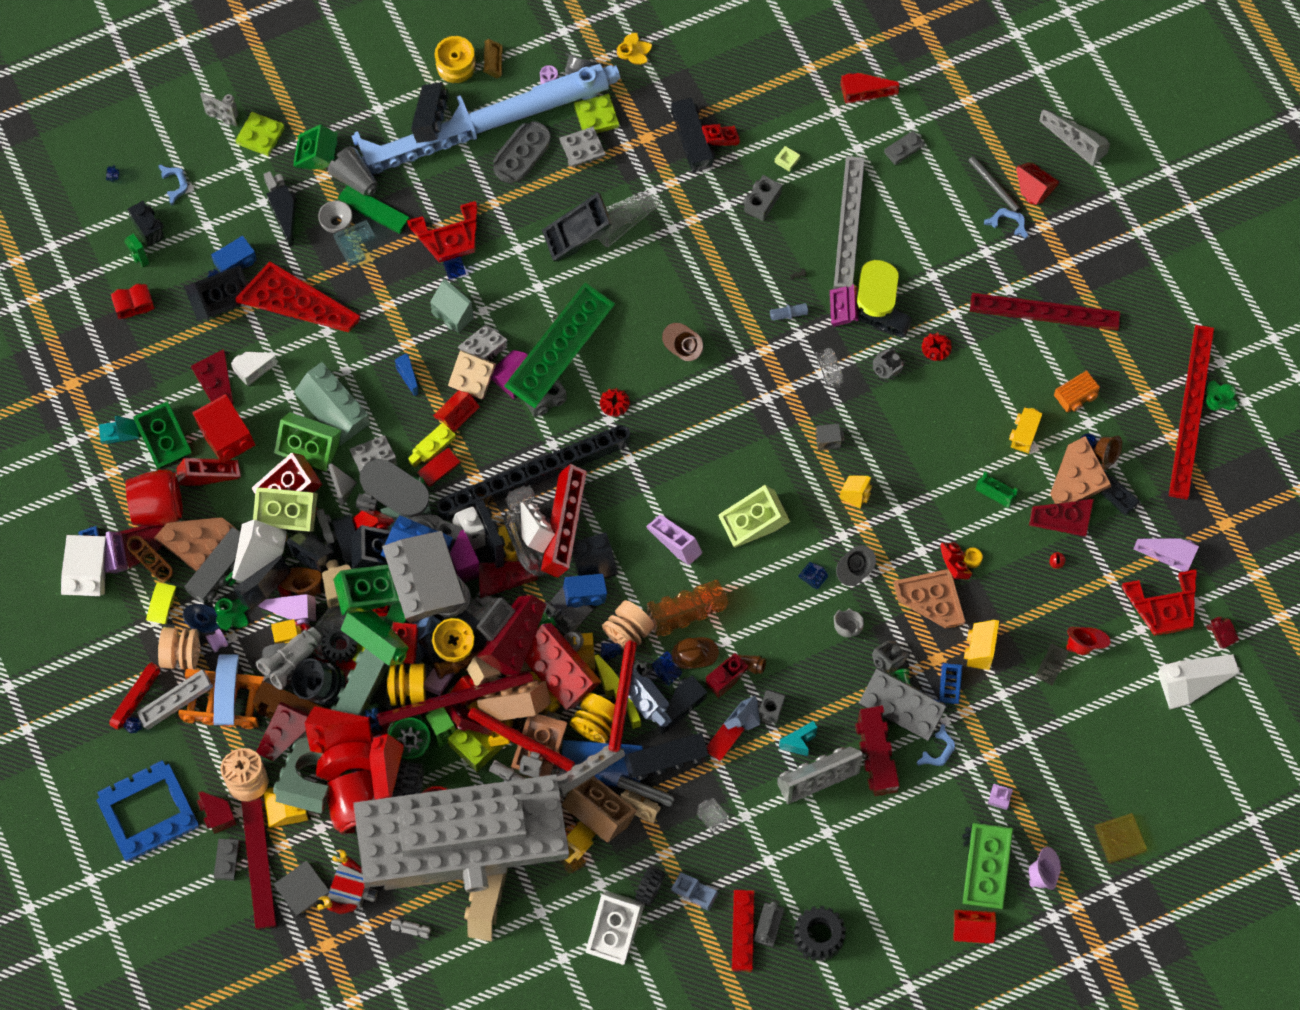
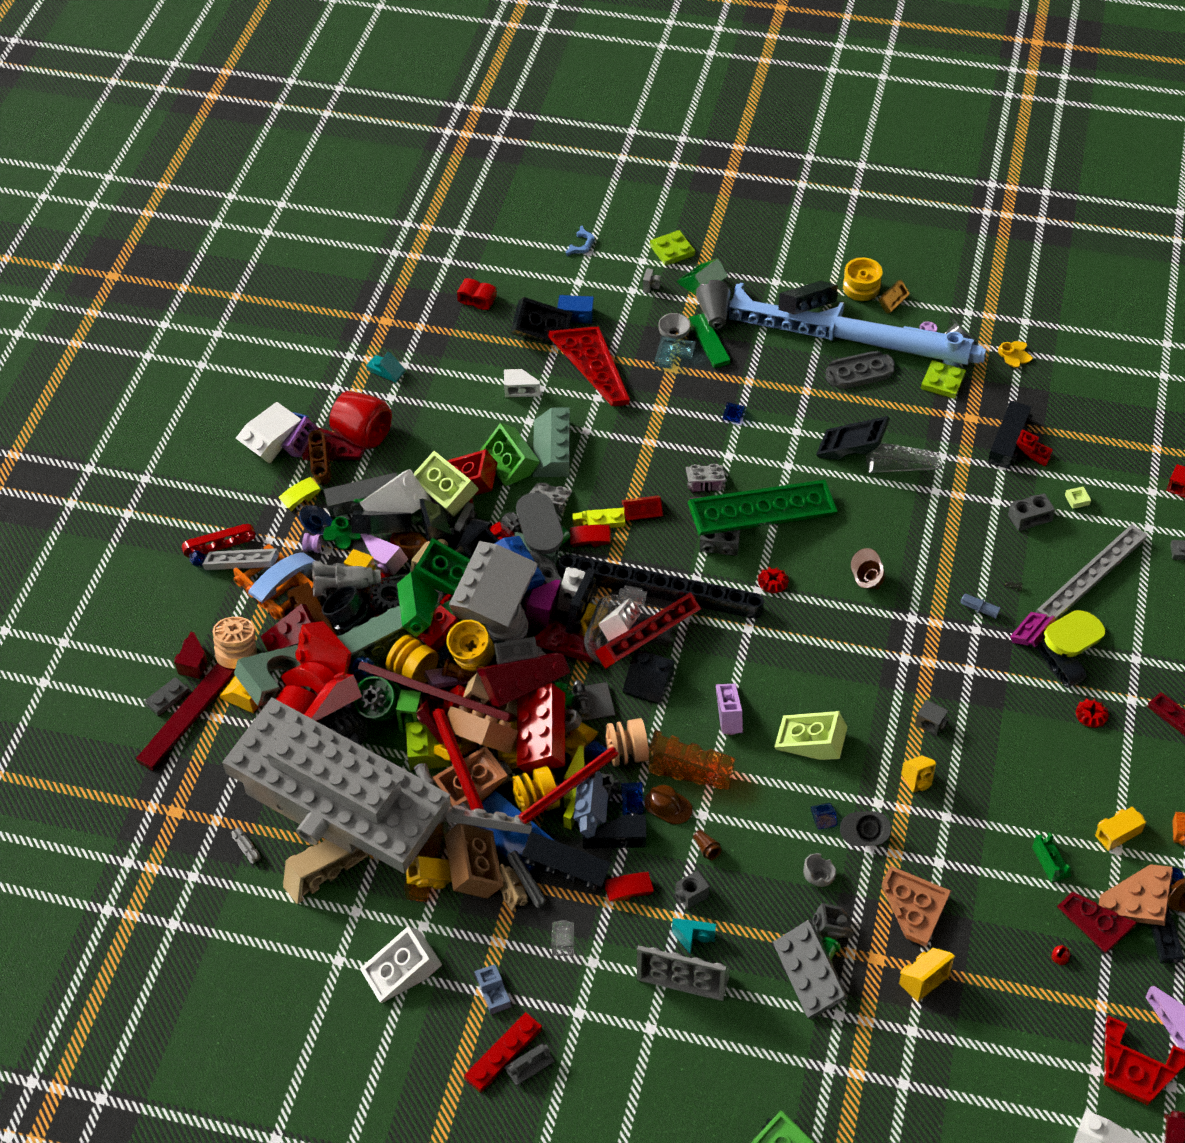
camera: 40 degrees right, 15 degrees down
blue hinge [96,760,199,863] -> none
clear blue plate [106,165,119,183] -> none
green wing [124,233,149,267] -> none
black brick [127,200,164,247] -> none
green slope [133,401,192,468] -> none
nougat plate [155,518,237,571] -> none
light nougat wheel [158,627,200,670] -> none
red slope [176,458,241,486] -> none
dark red wing [191,349,234,405] -> none
red slope [192,394,255,464] -> none
light grey hinge [200,92,238,127] -> none
black slope [266,185,297,246] -> none
dark grey tile [274,861,329,917] -> none
torso [317,850,378,914] -> none
light grey slope [328,464,357,506] -> none
blue slope [395,353,418,396] -> none
red wing [407,201,477,263] -> none
slope [430,279,474,333] -> none
tan plate [448,350,496,399] -> none
light grey tile [519,751,542,778] -> none
light grey hinge [559,127,606,168] -> none
blue brick [563,574,607,608] -> none
black tyre [635,865,665,905] -> none
dark red slope [706,653,748,699] -> none
sand blue slope [724,696,760,730] -> none
black tyre [794,906,846,962] -> none
clear hinge [815,348,844,388] -> none
dark red wedge [855,705,899,796] -> none
dark grey hand [873,348,906,380] -> none
medium blue helmet [917,724,955,766] -> none
blue slope [939,663,962,704] -> none
red slope [940,542,972,579] -> none
yellow tile [963,548,983,568] -> none
lavender tile [988,784,1013,810] -> none
clear smoke slope [1035,643,1069,686] -> none
red piece [1066,626,1111,656] -> none

